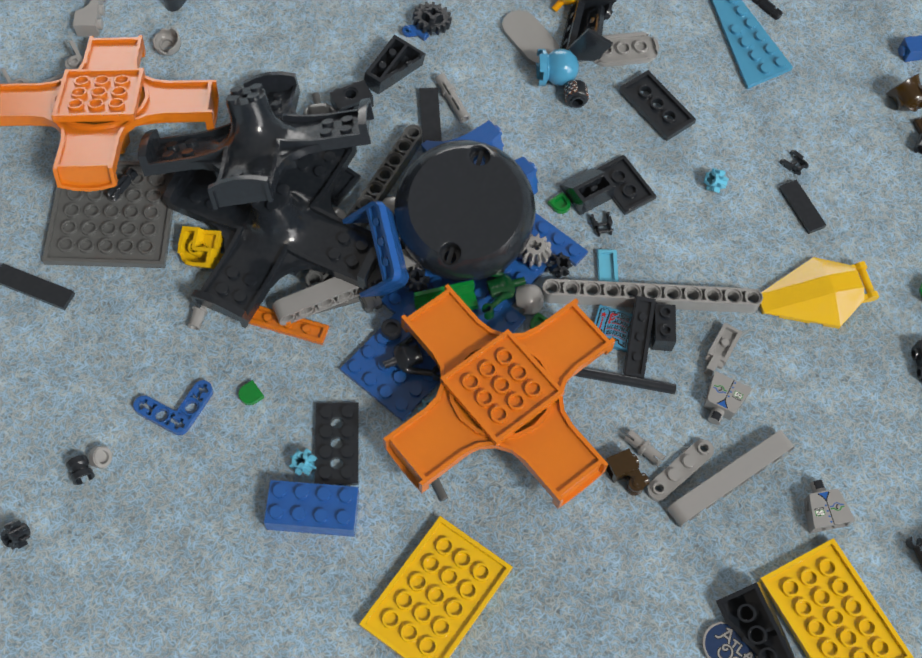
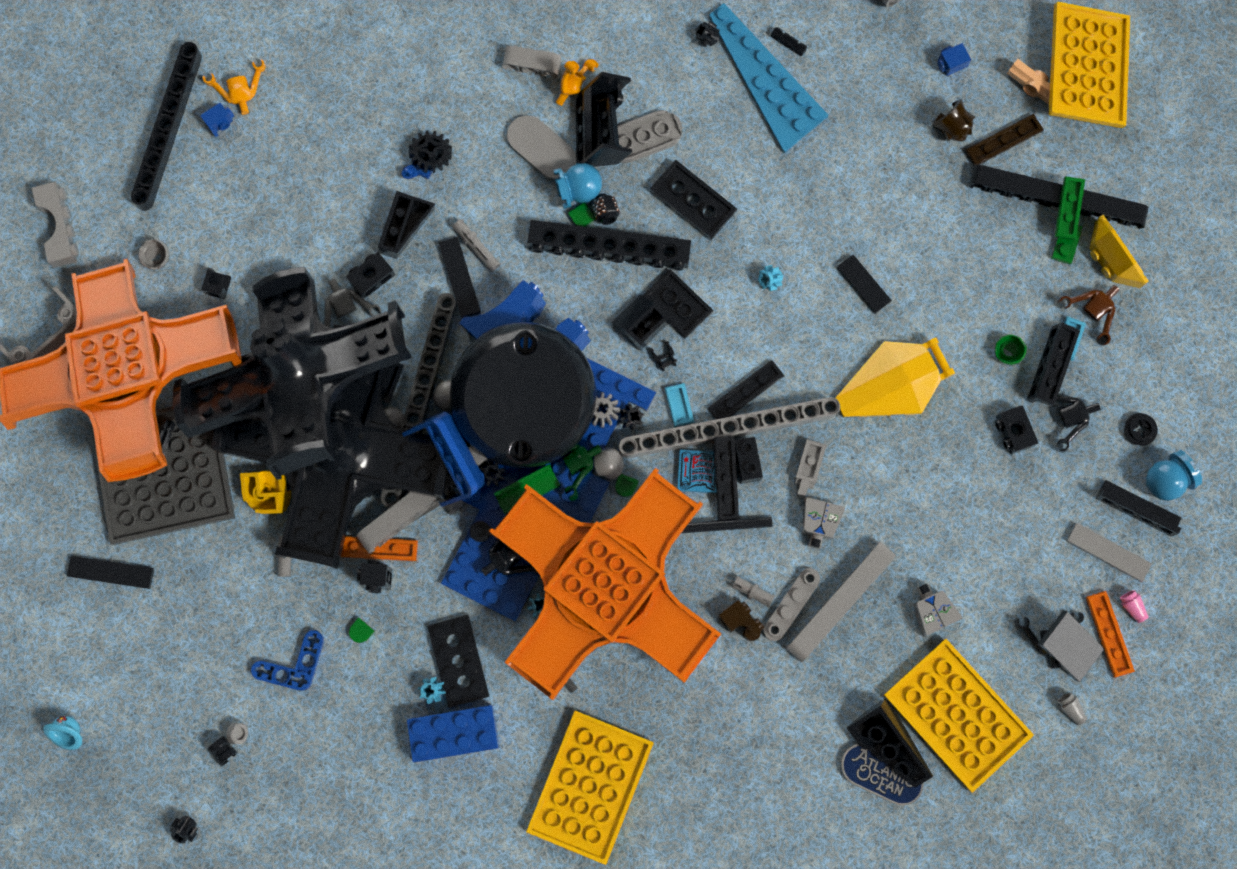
camera: 10 degrees left, 15 degrees up
green tile [547,192,571,214] -> none
black piece [779,150,809,175] -> none
none -> black panel [201,267,231,299]
none -> black brick [357,560,393,593]
none -> black brick [527,220,691,271]
none -> green tile [568,203,595,227]
none -> black tile [707,360,784,419]

